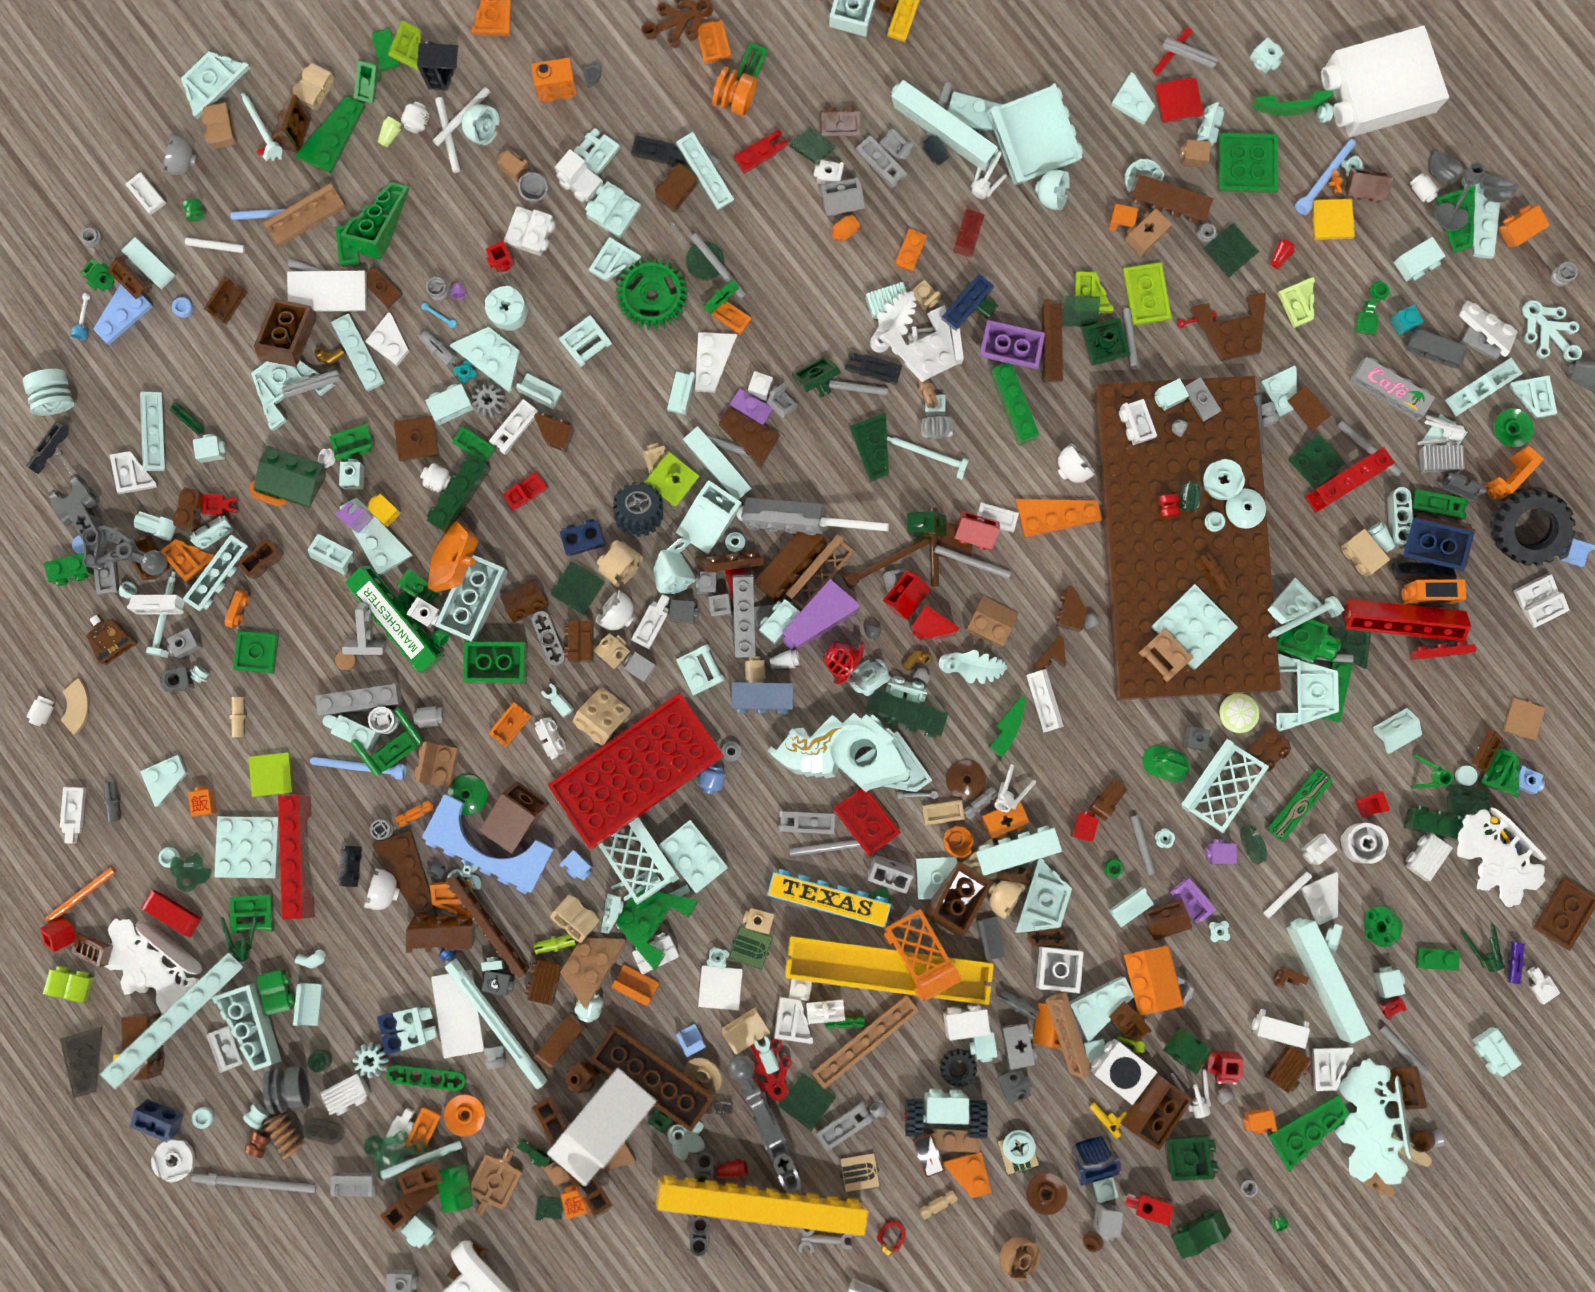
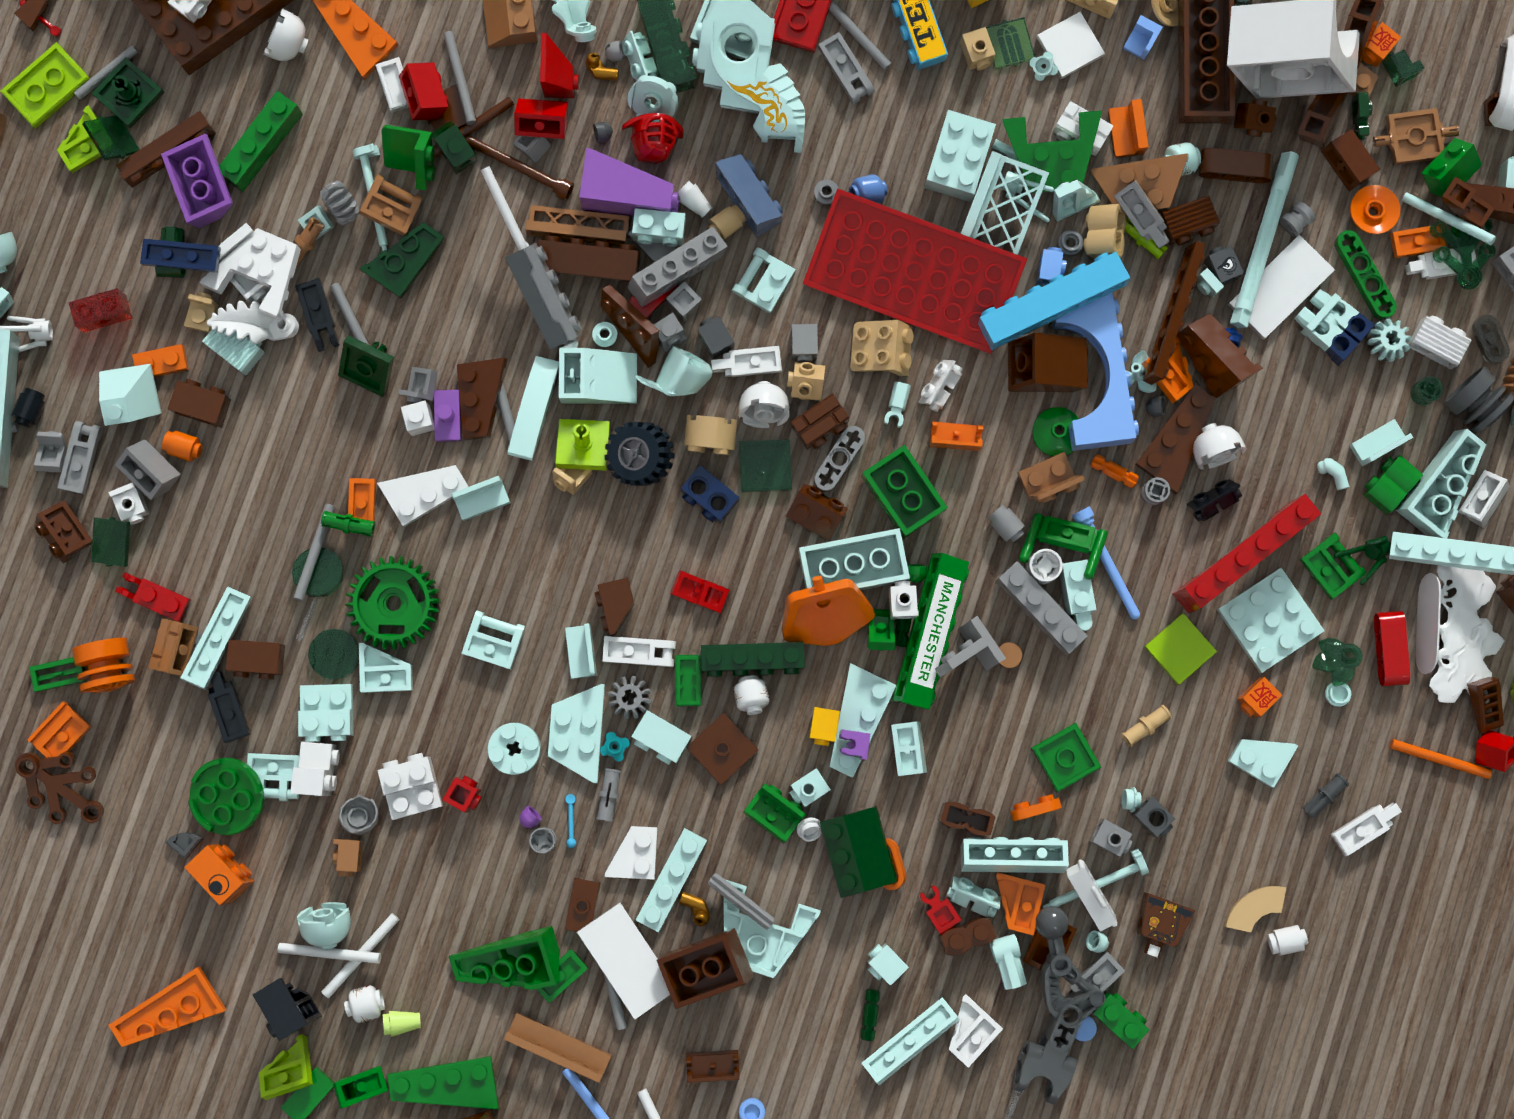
camera: 125 degrees left, 0 degrees up
none -> light aqua slope [99,363,162,426]
none -> medium nougat brick [148,618,199,676]
none -> reddish brown brick [167,379,231,428]
none -> green tile [188,758,264,836]
none -> clear green tile [308,629,359,680]
none -> medium nougat plate [358,174,423,236]
none -> green bracket [381,125,436,191]
none -> medium azure brick [978,252,1130,350]
none -> light grey plate [1058,230,1083,256]
none -> light grey hinge [1114,180,1169,248]
none -> reddish brown hinge [1321,129,1380,192]

